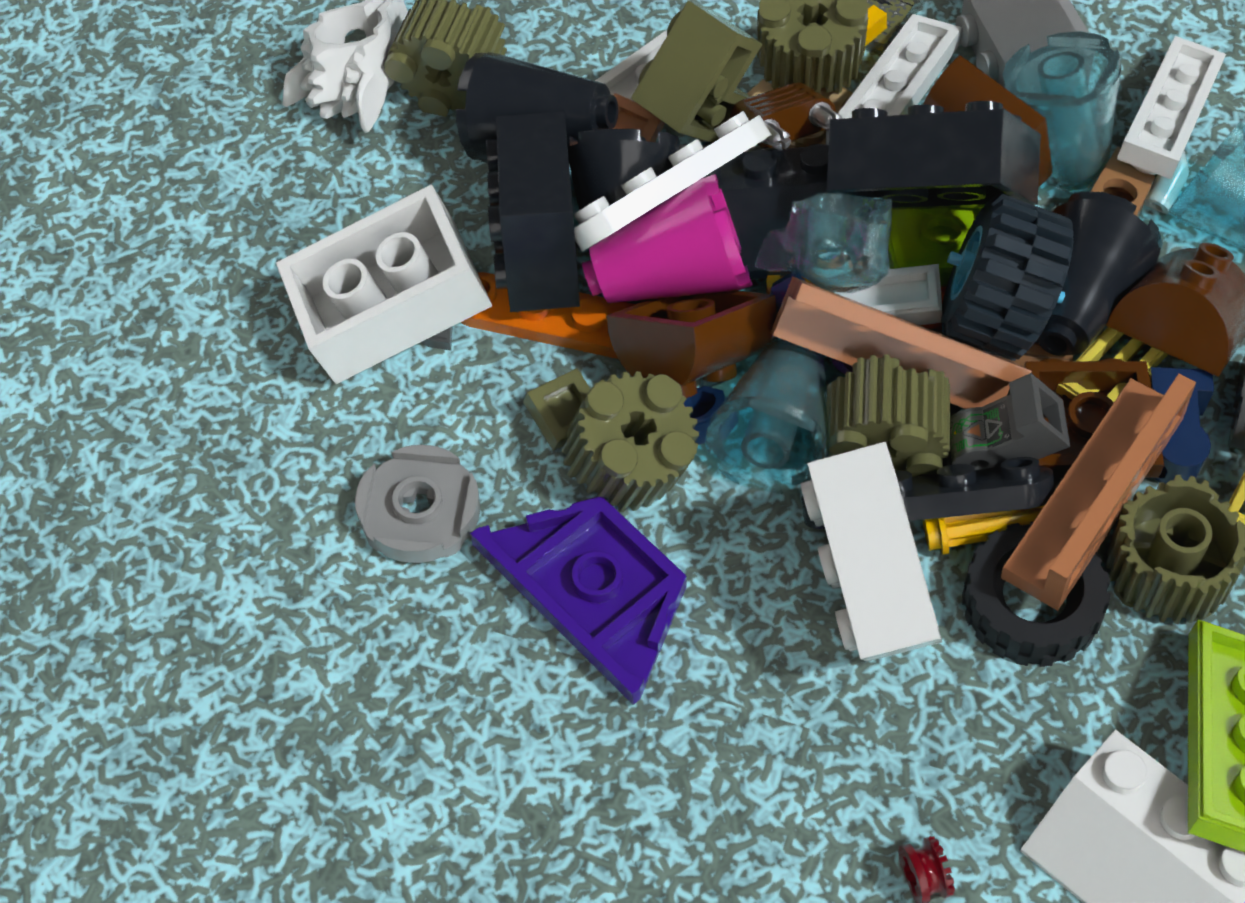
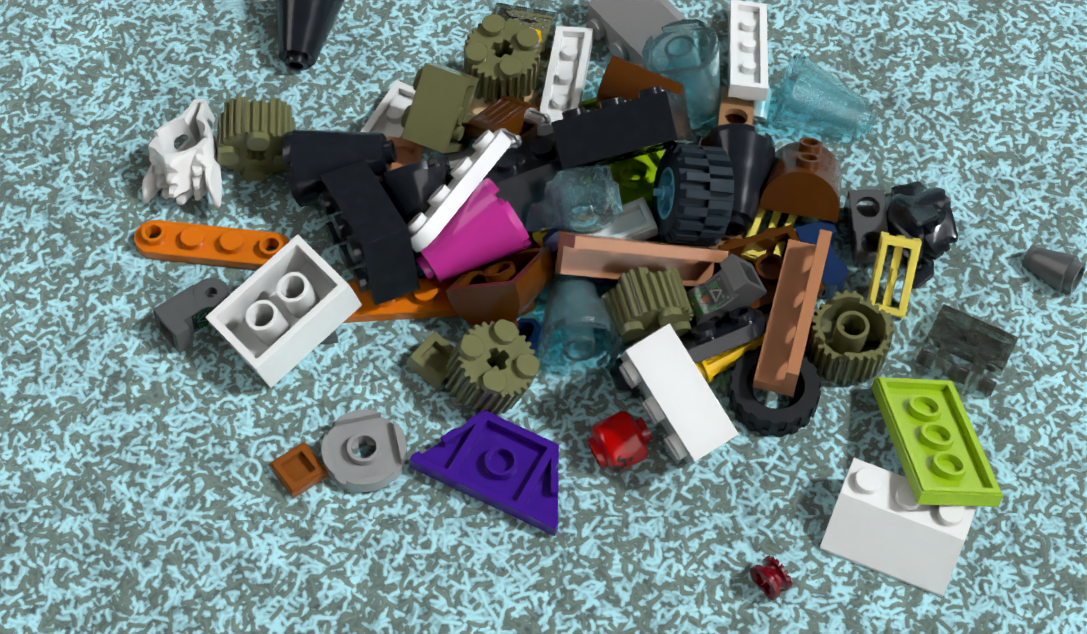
camera: 25 degrees left, 0 degrees up
none -> orange plate [134,220,289,270]
none -> dark grey leg [153,278,230,354]
none -> dark orange tile [269,442,328,499]
none -> red head [587,411,652,473]

